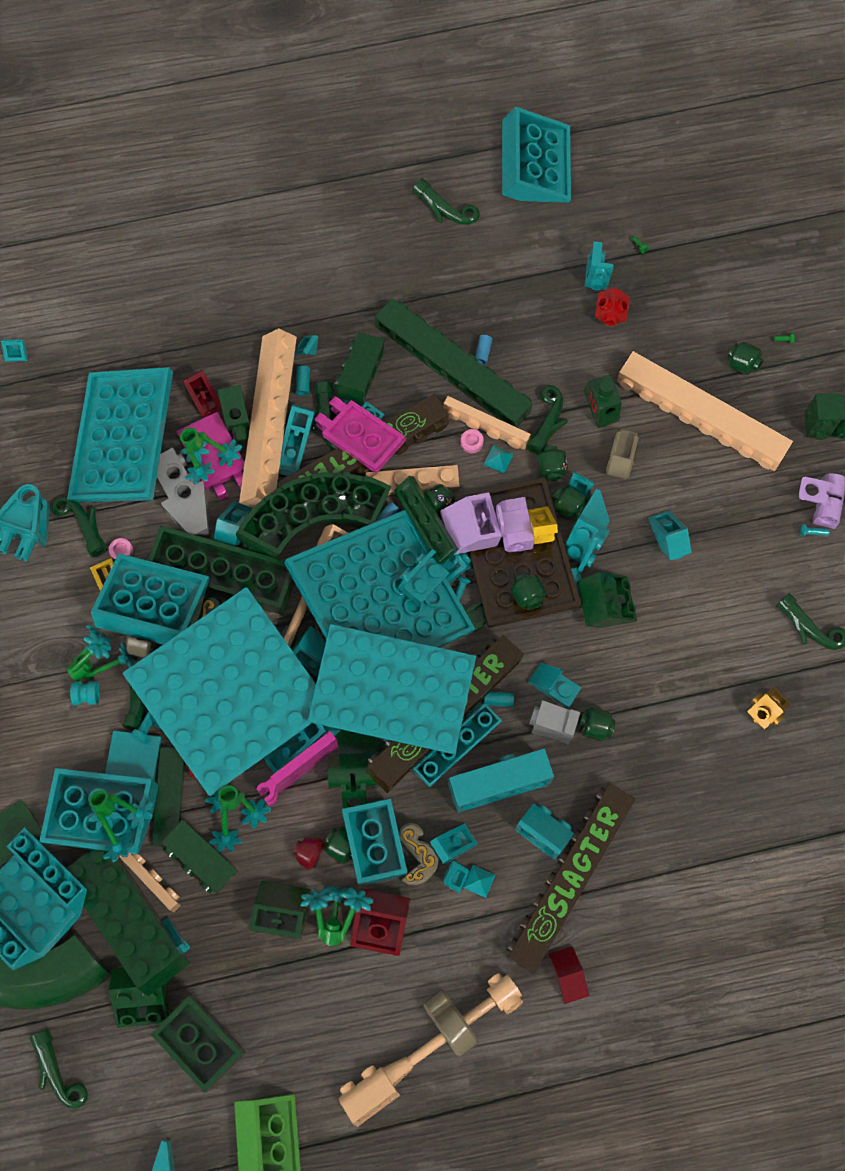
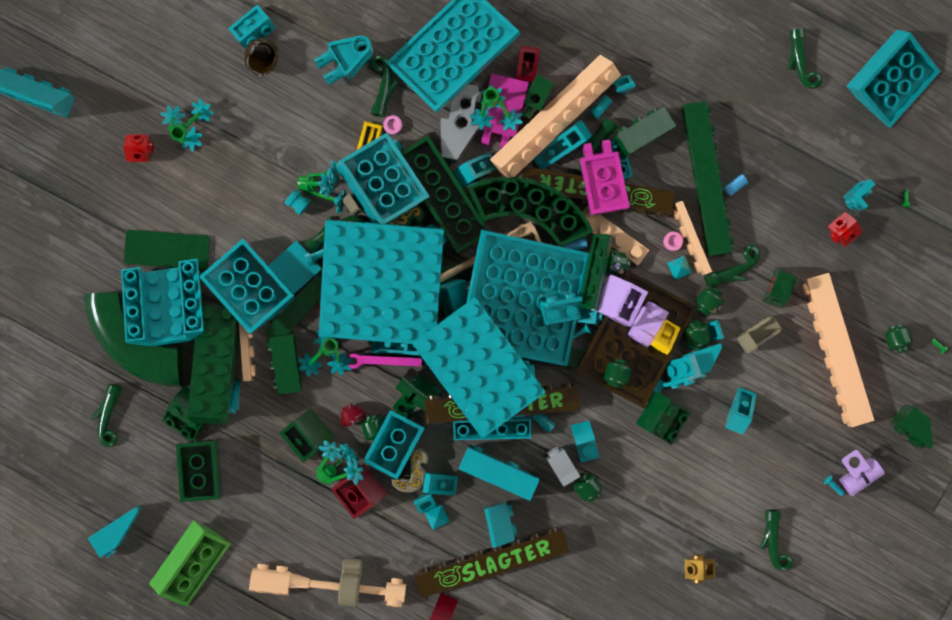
camera: 40 degrees right, 15 degrees up
plant [88,790,154,862] -> none

